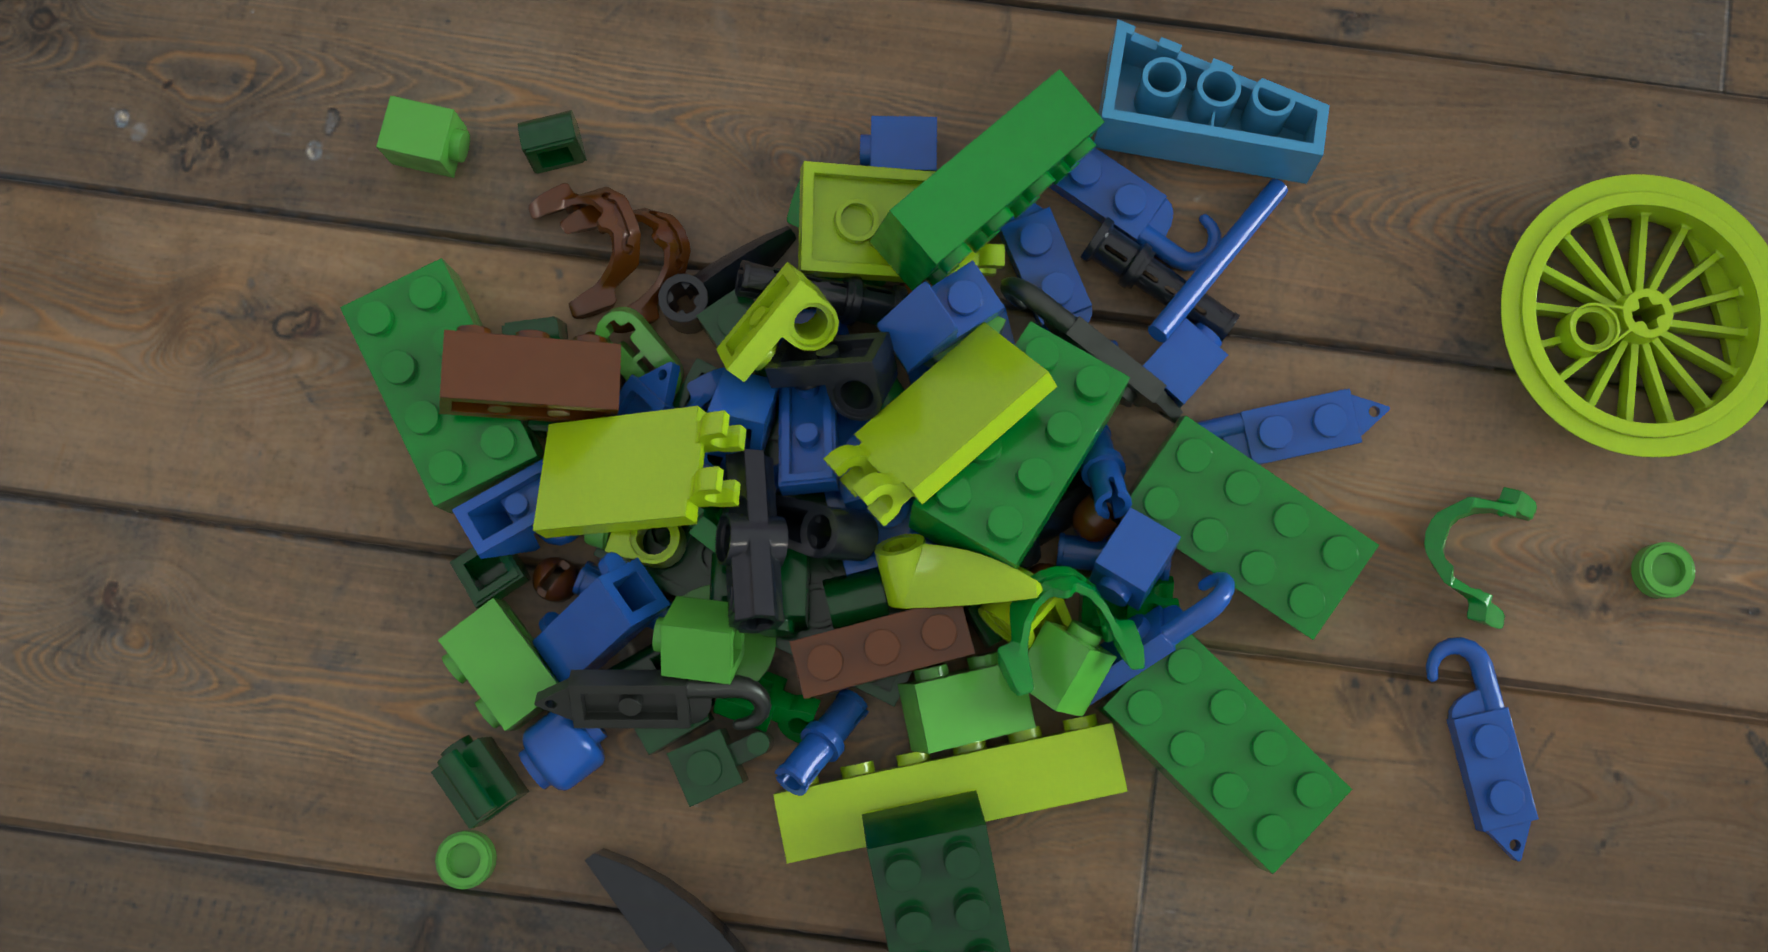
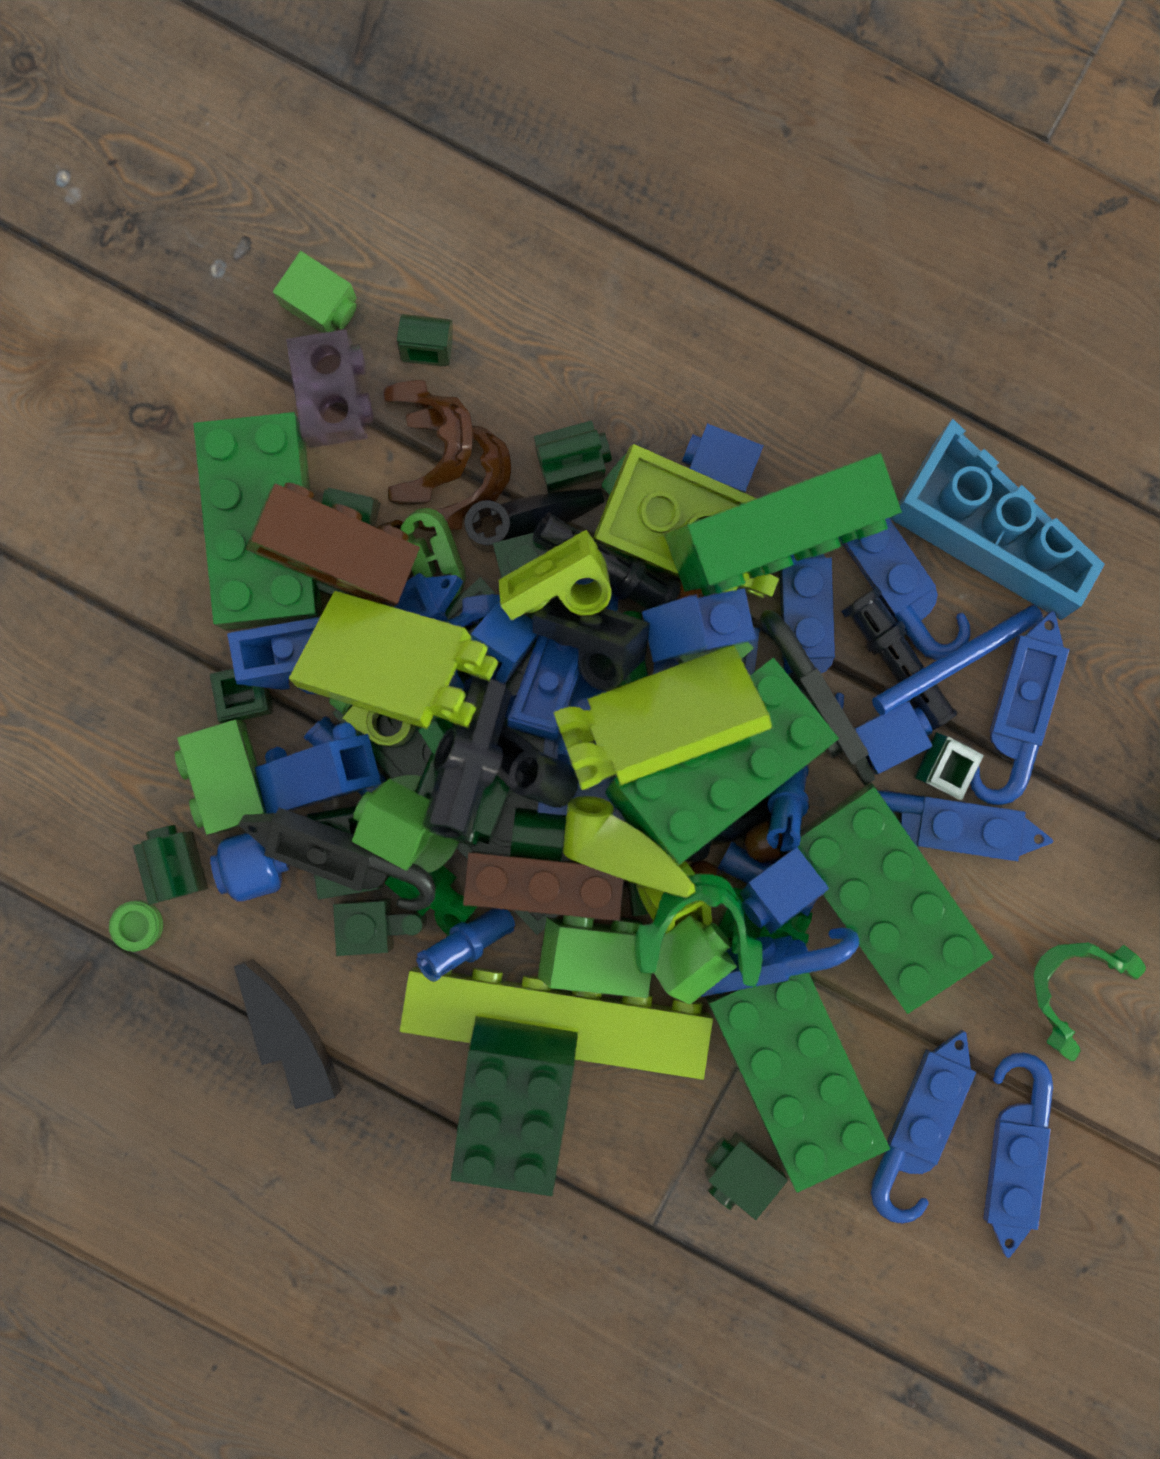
camera: 15 degrees right, 5 degrees up
reddish brown hinge [532,557,579,602] -> none
none -> clear purple brick [286,329,374,448]
none -> dark green brick [534,420,612,493]
none -> dark green brick [704,1132,788,1220]
none -> blue plate [871,1030,976,1224]
none -> dark green brick [913,732,984,801]
none -> blue plate [970,611,1070,806]

